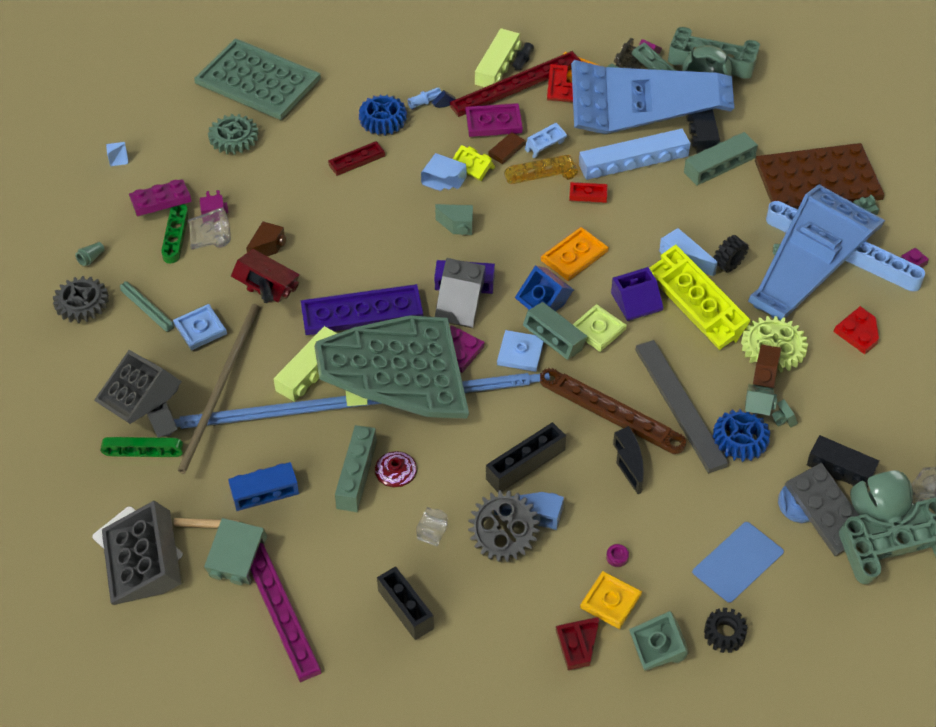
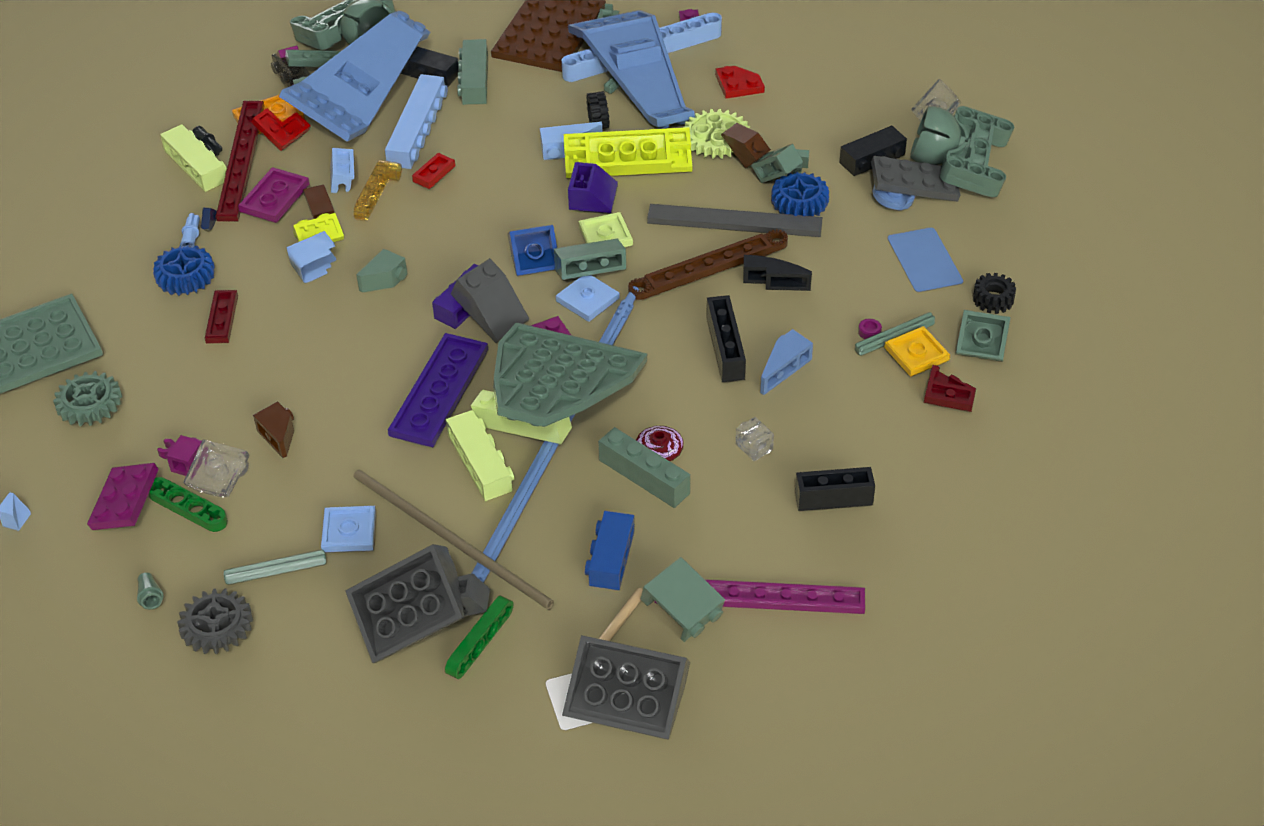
camera: 60 degrees left, 5 degrees down
dark red piece [230,249,300,303] -> none
dark grey gear [468,490,540,562] -> none
light orange tile [541,227,609,281] -> none
none -> sand green axle [855,312,935,356]

